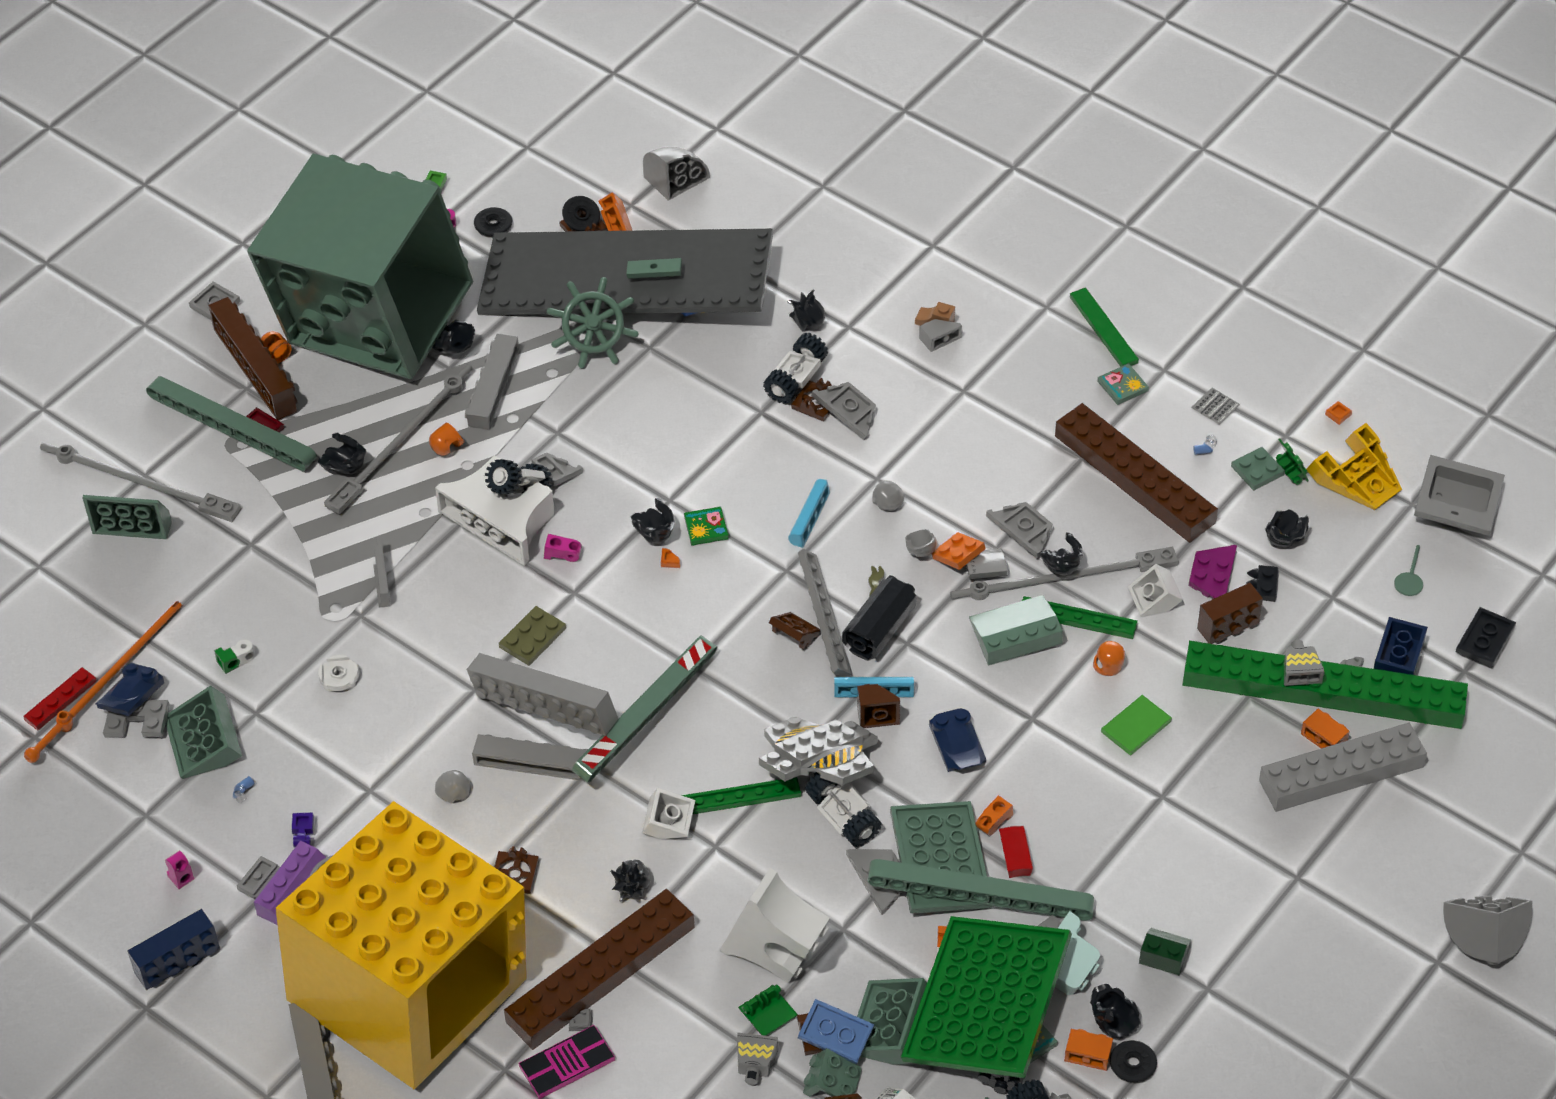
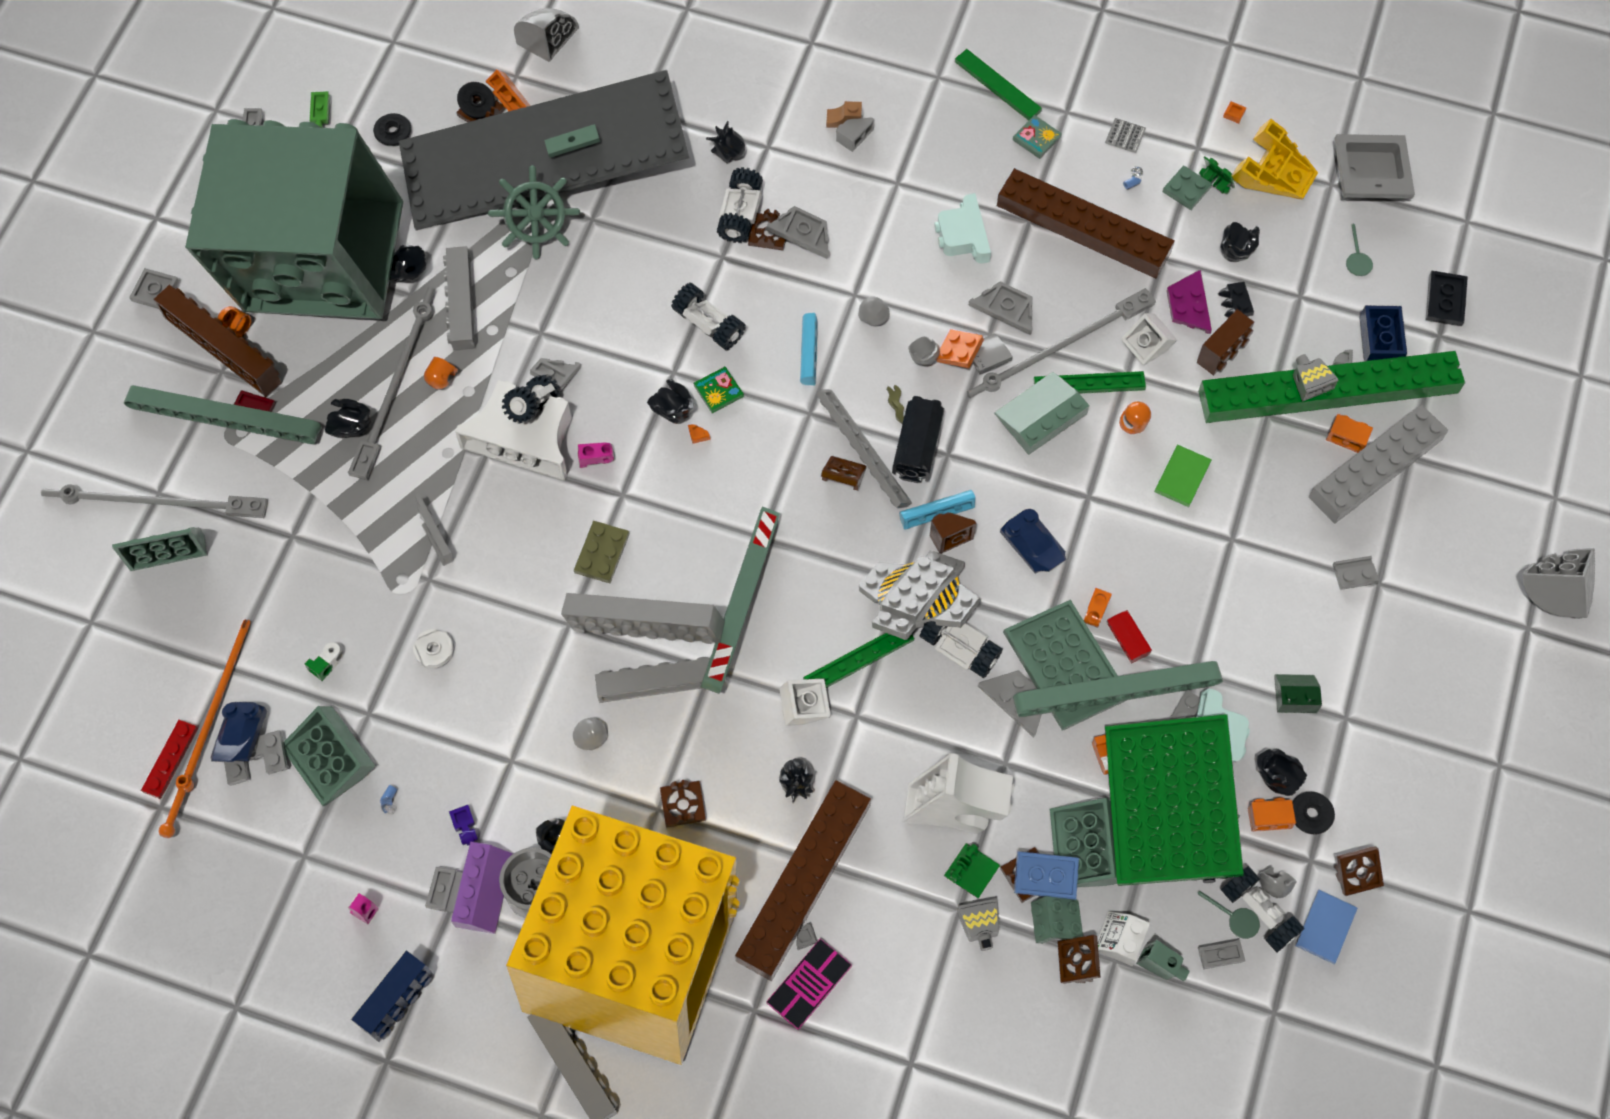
camera: 20 degrees left, 15 degrees up
black hair [1040,532,1083,576] -> none
none -> plate [671,282,746,350]
none -> light aqua brick [934,193,991,264]
none -> light grey plate [1333,556,1379,590]

